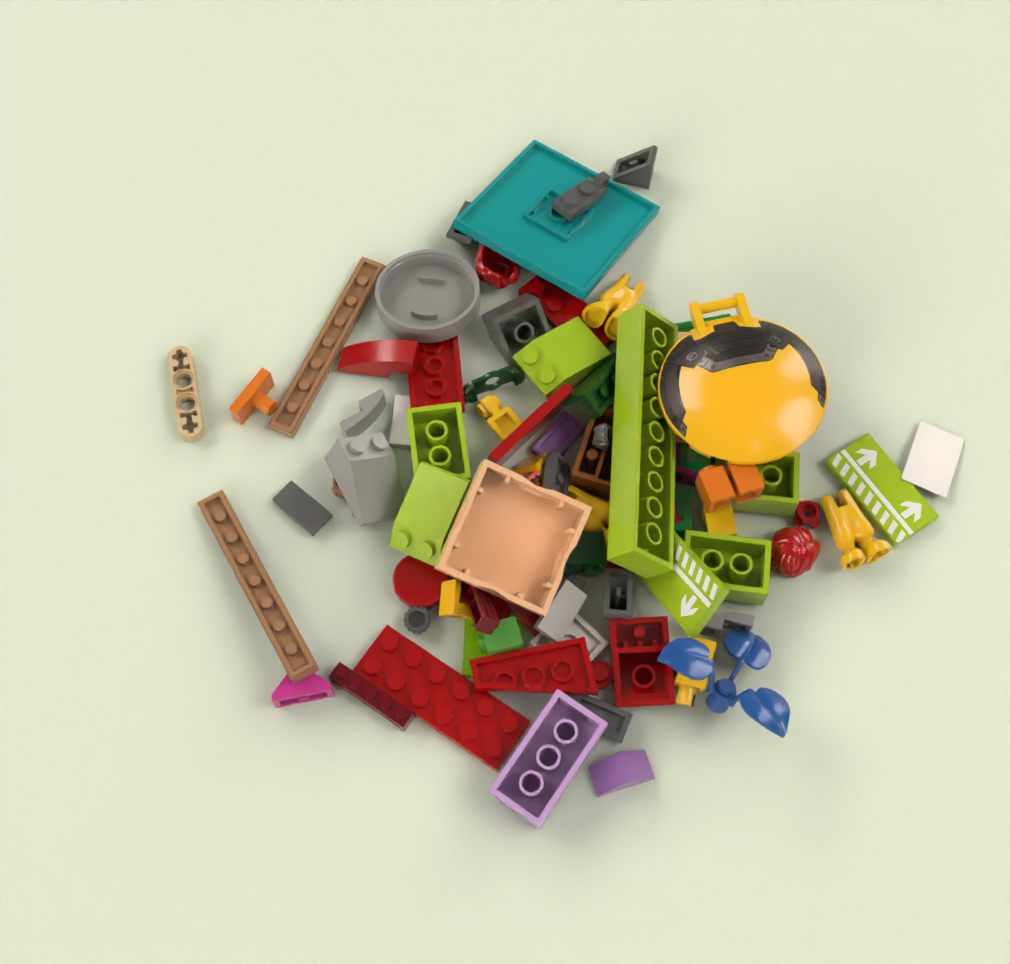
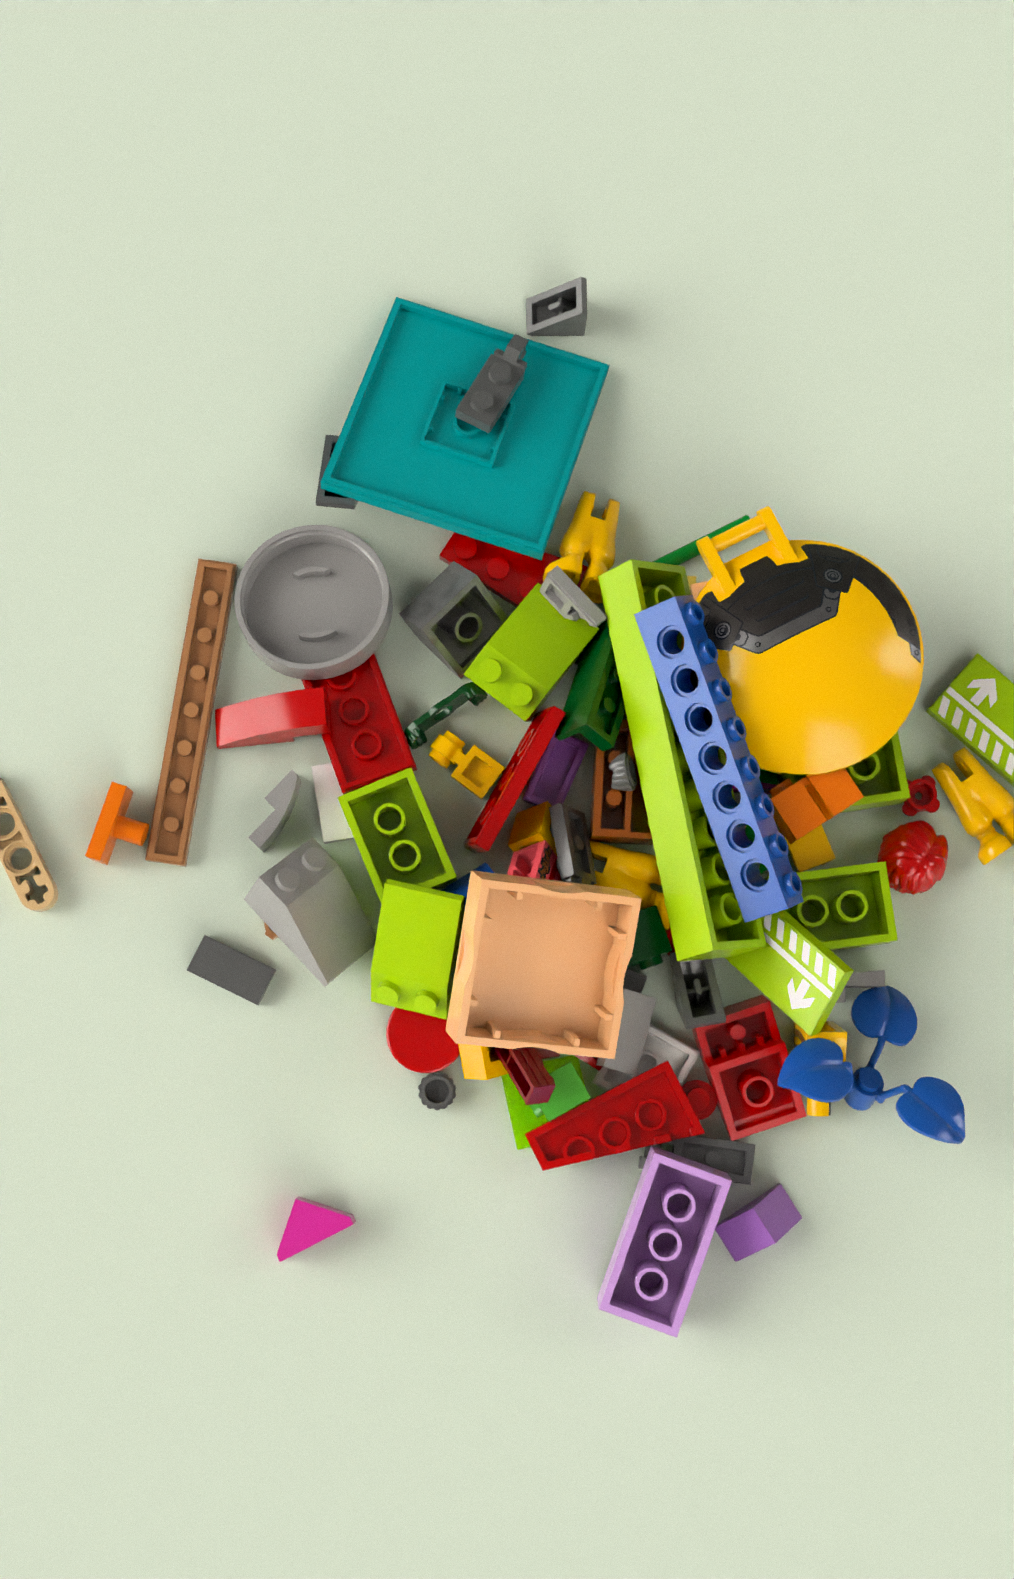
camera: 20 degrees left, 15 degrees up
medium nougat tile [197,490,320,684] -> none
dark red piece [329,662,415,732] -> none
red plate [353,625,531,772] -> none
red hair [475,245,520,289] -> none
none -> light grey tile [539,565,607,627]
none -> brick [634,595,804,923]

